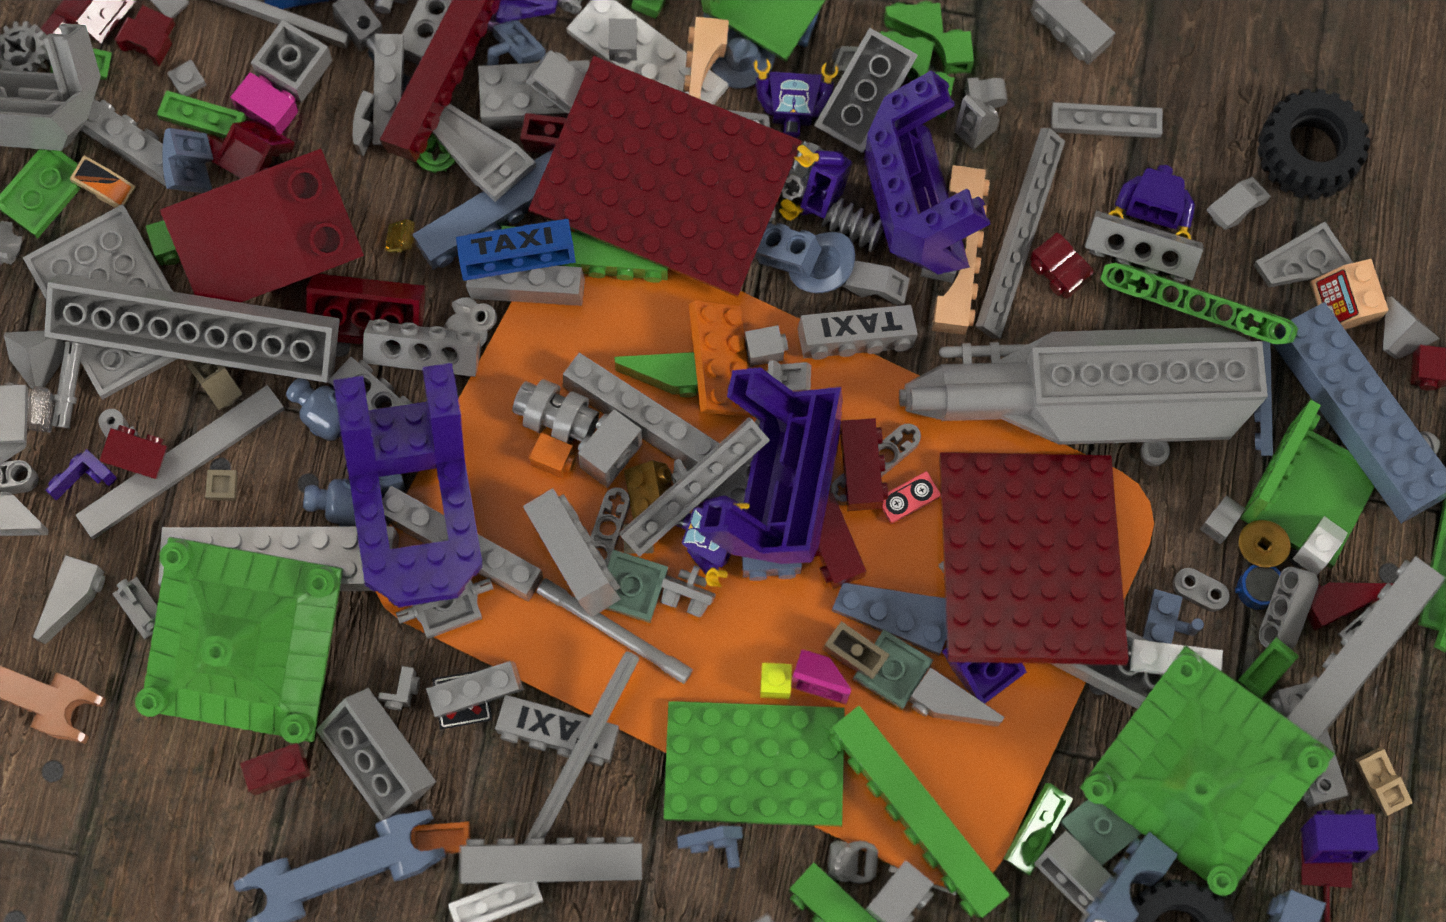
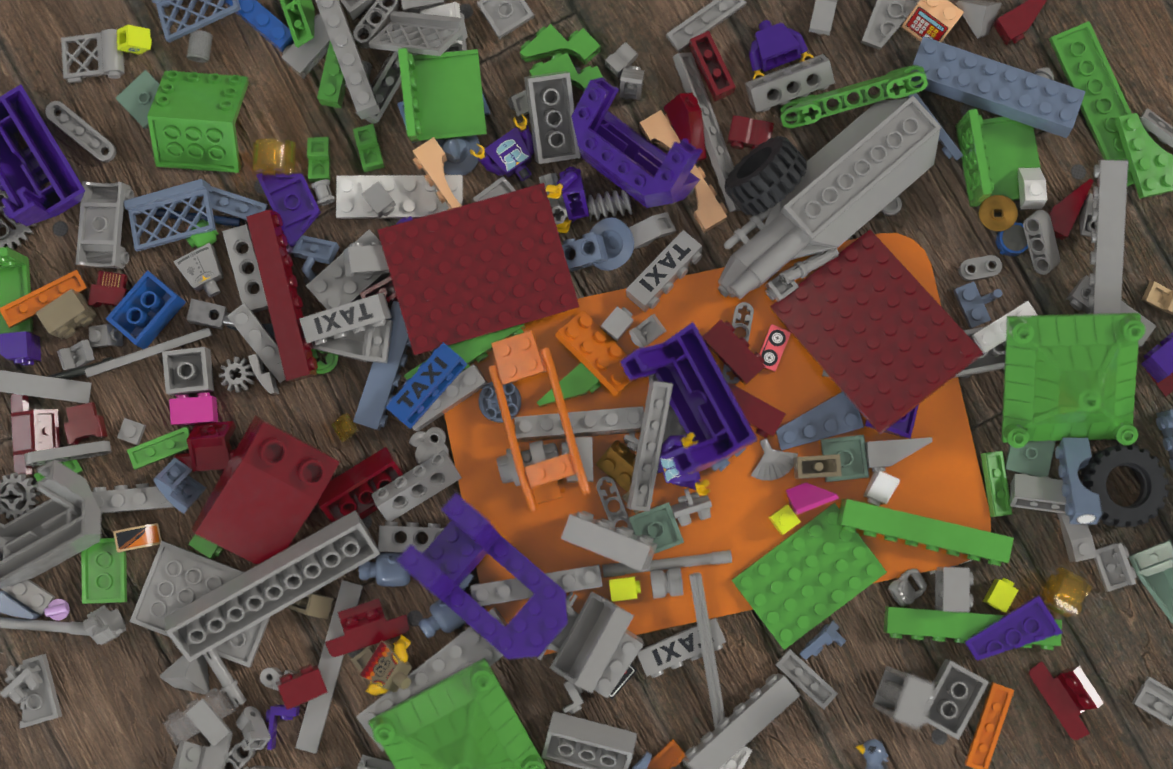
camera: 30 degrees left, 10 degrees up
light grey leg [1200,495,1245,544] -> none
bright green tile [1239,637,1299,699] -> none
none -> light grey beam [24,441,111,466]
none -> light grey gear [219,357,256,393]
none -> light grey leg [236,706,271,751]
none -> light grey brick [300,293,392,345]
none -> dark red plate [325,598,409,657]
none -> torso [359,634,411,696]
none -> sand blue tile [479,382,522,423]
none -> orange plate [488,330,591,512]
none -> light grey piece [550,591,634,693]
none -> neon yellow brick [609,576,641,602]
none -> light grey wheel [650,568,684,599]
none -> dark red slope [663,93,706,161]
none -> dark red brick [689,31,736,102]
none -> black tyre [724,136,807,216]
none -> light grey hand [751,438,798,480]
none -> light grey bracket [765,270,799,302]
none -> light grey plate [775,649,838,709]
none -> light grey pin [779,249,839,285]
none -> white slope [864,471,900,506]

